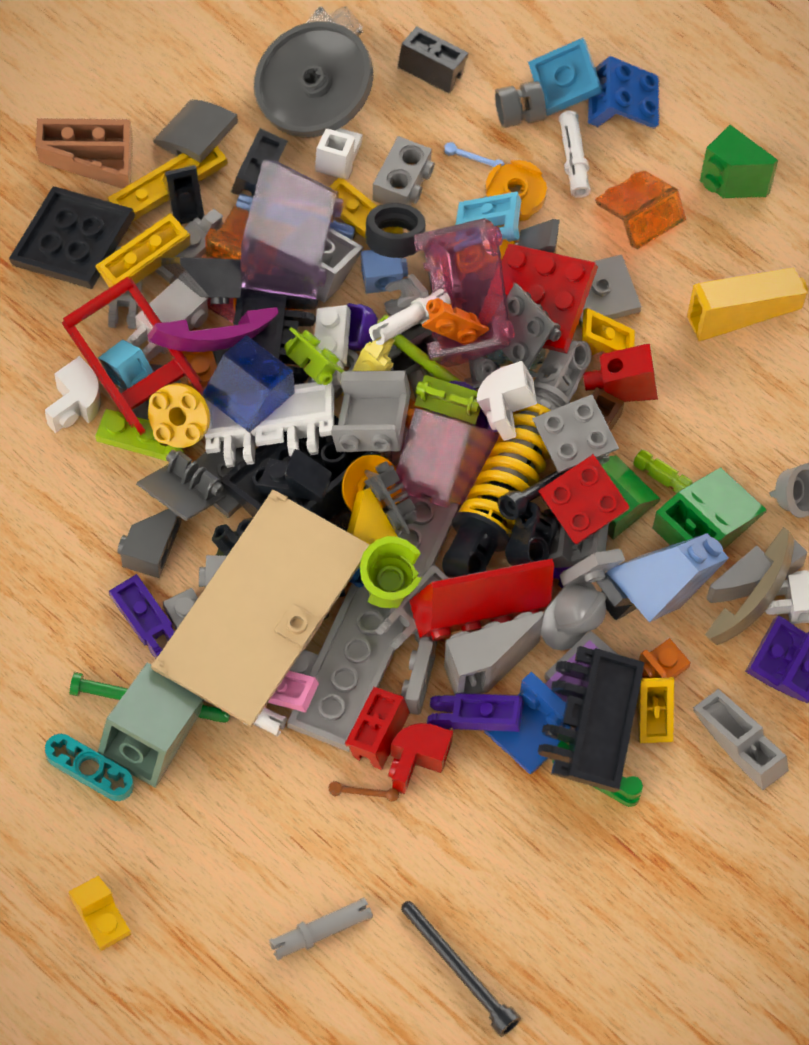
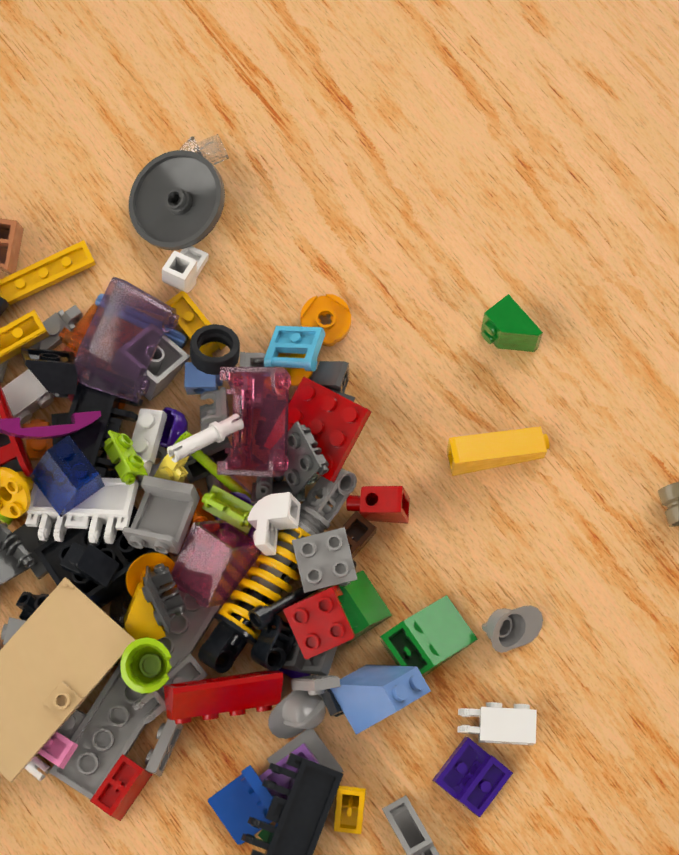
camera: 15 degrees right, 10 degrees up
dark grey slope [153,99,238,163] -> none
black slope [163,165,205,225] -> none
black hinge [231,128,288,198] -> none
dark orange hinge [328,781,399,802] -> none
light grey brick [373,136,435,206] -> none
red brick [388,723,453,795] -> none
black hinge [397,26,469,93] -> none
orange hinge [422,298,489,345] -> none
dark purple hinge [427,693,524,732] -> none
light blue hinge [444,142,505,168] -> none
light grey slope [444,611,543,695] -> none
dark grey wheel [495,81,546,128] -> none
dark azure plate [528,38,603,116] -> none
white pin [559,111,591,198] -> none
light grey plate [579,255,641,327] -> none
yellow slope [582,308,635,356] -> none
blue bracket [588,56,659,129] -> none
clear orange bracket [595,170,686,249] -> none
lime axle [633,450,693,493] -> none
orange bracket [639,638,691,678] -> none
dark tan slope [705,527,794,645] -> none
light grey slope [706,539,808,603] -> none

